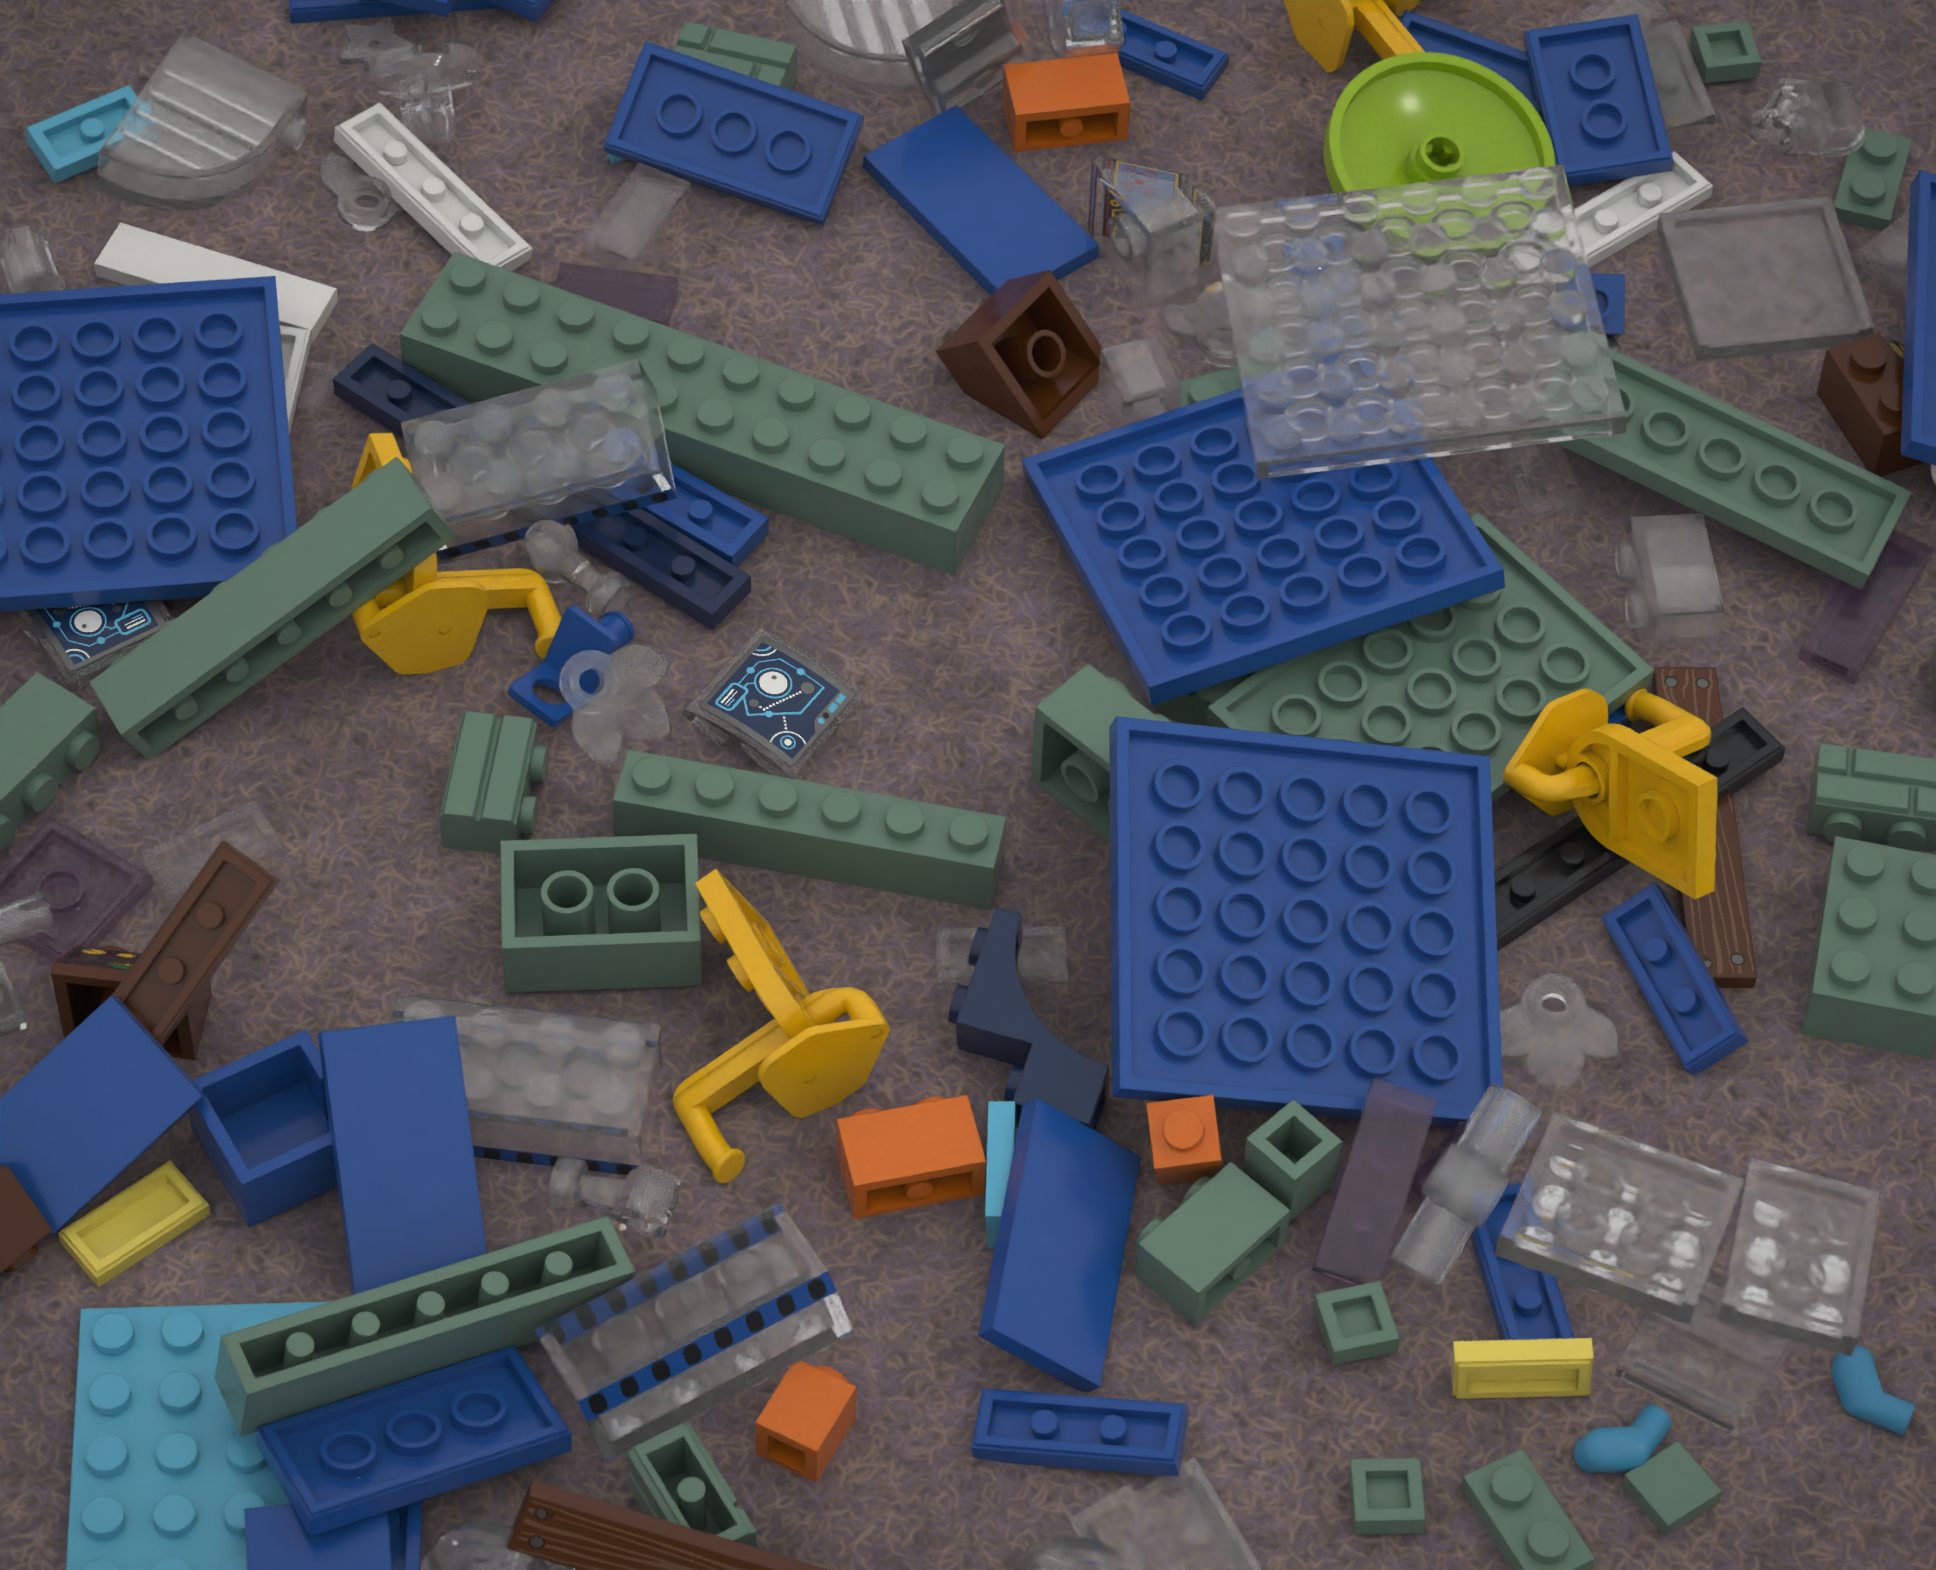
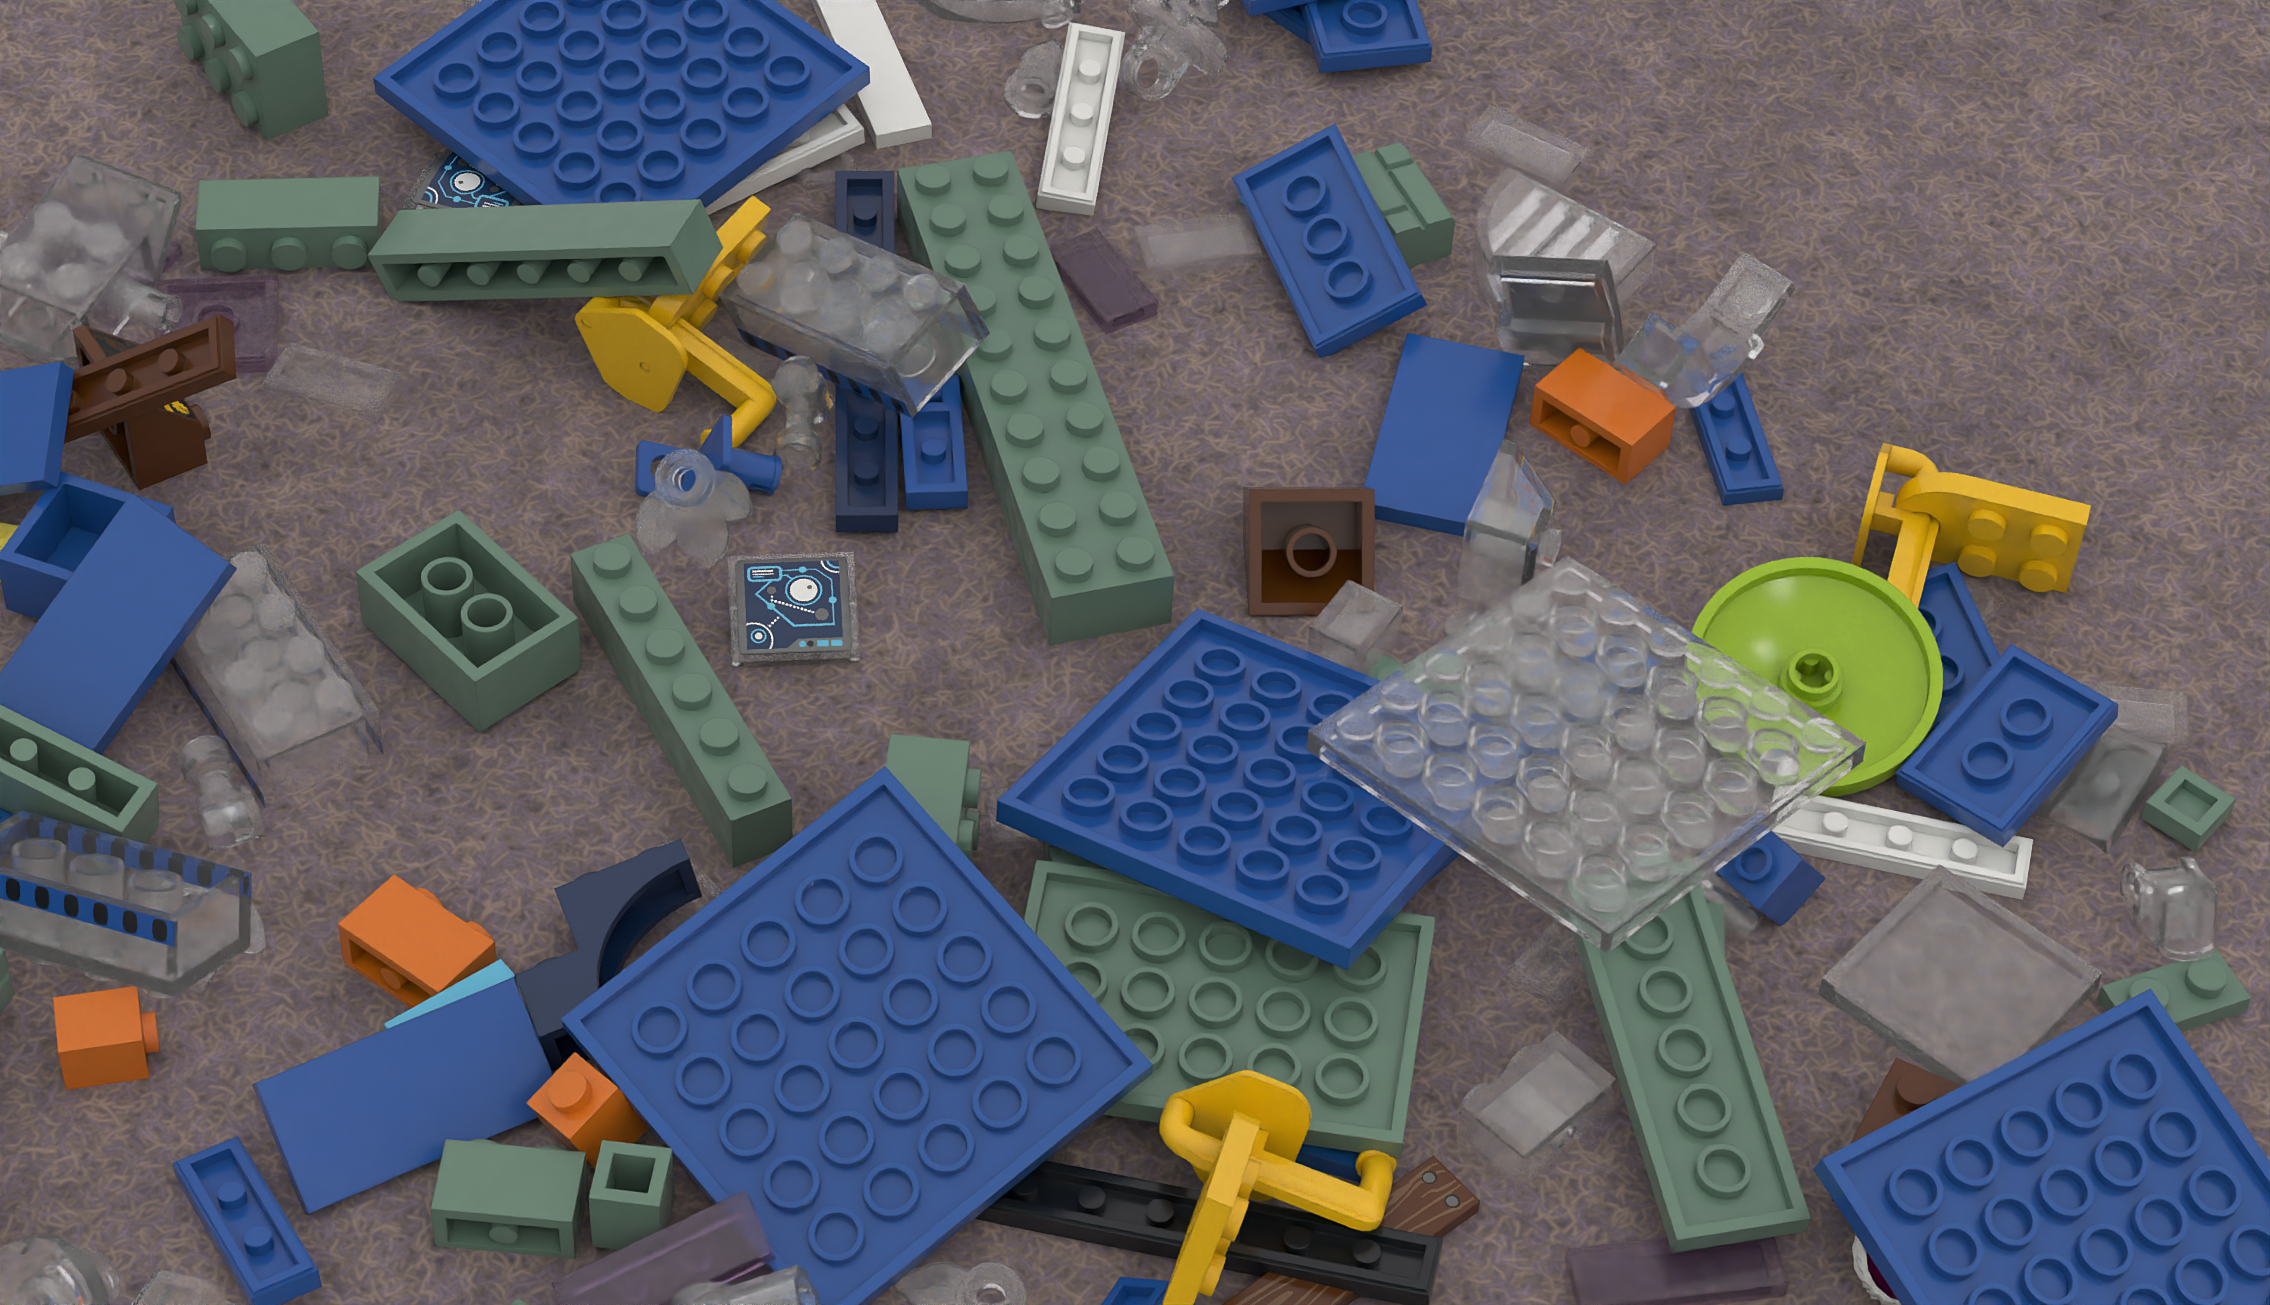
camera: 50 degrees right, 5 degrees down
sand green brick [439,711,549,854] -> none
yellow plate [673,869,890,1184] -> none

